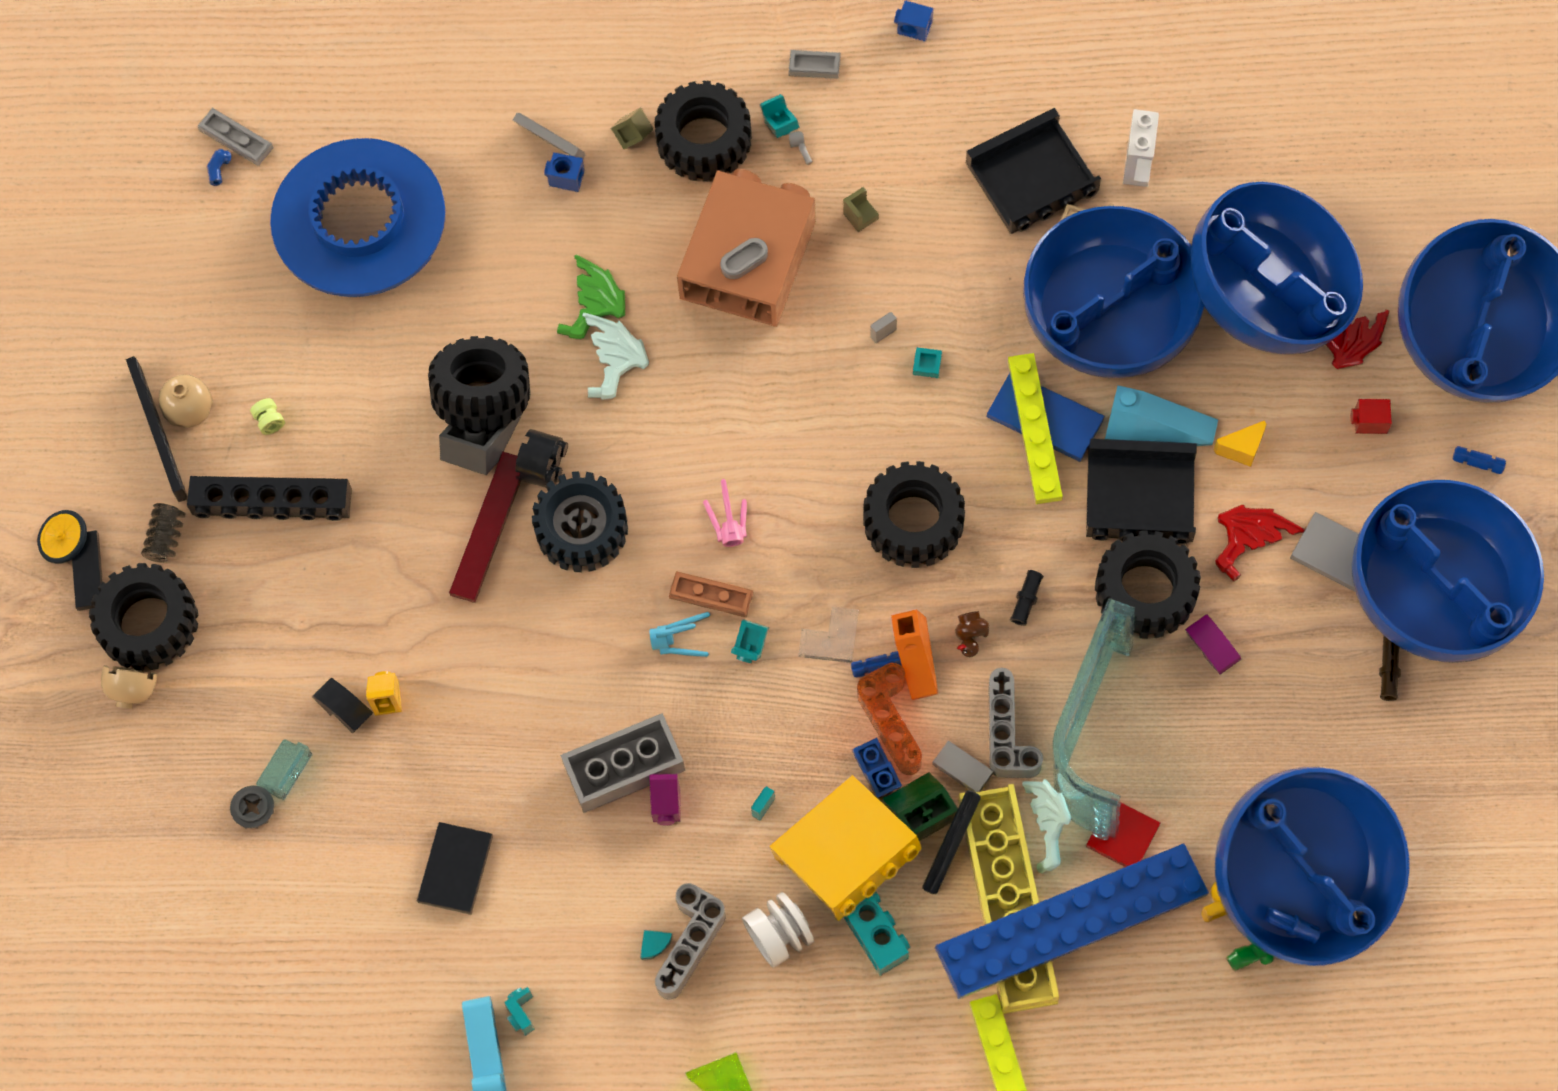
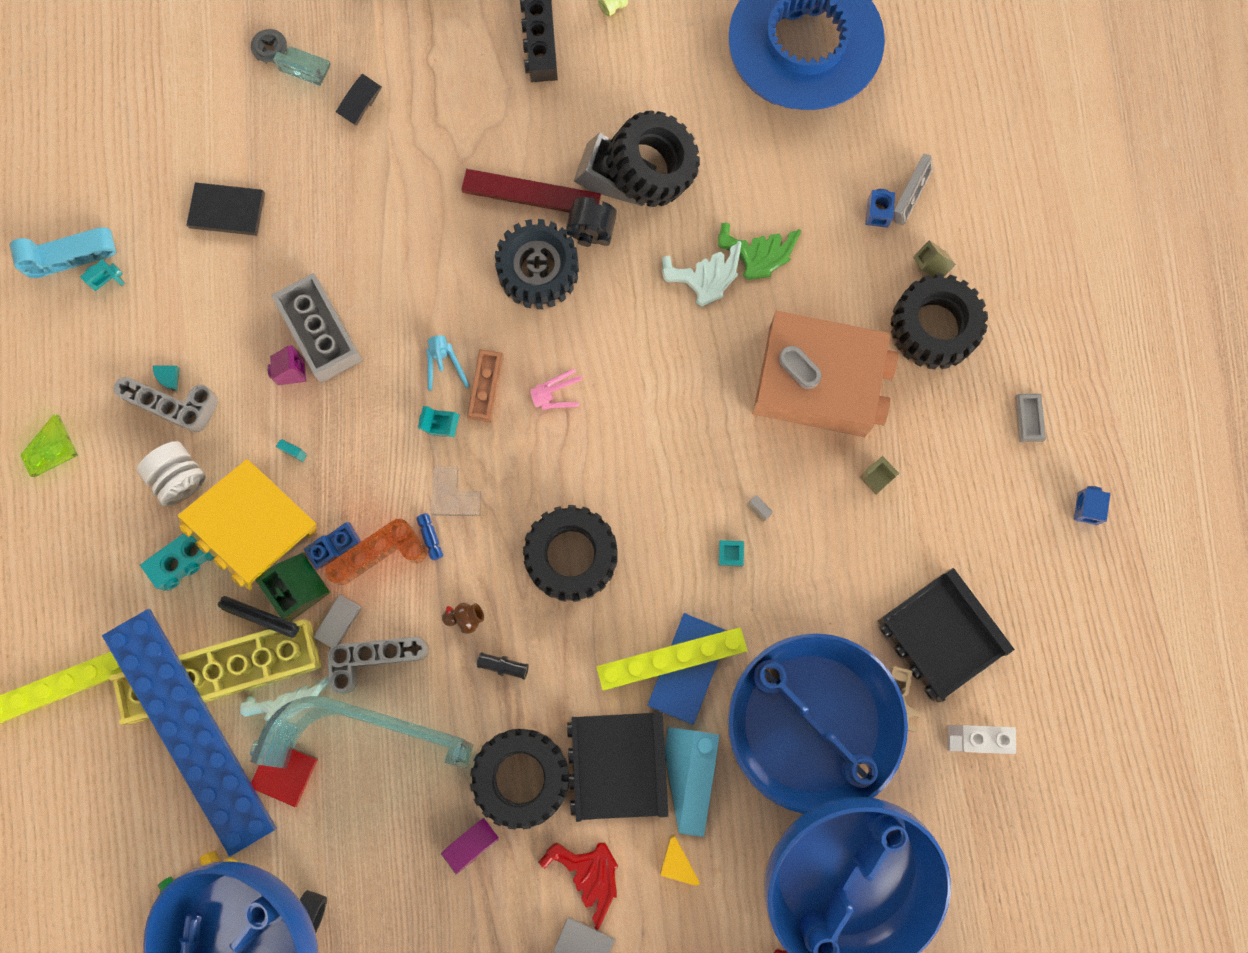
camera: 80 degrees right, 10 degrees up
yellow slope [366,671,402,716] -> none
teal bracket [760,94,800,138] -> none
light grey hand [789,131,812,165] -> none
orange slope [891,609,938,700] -> none

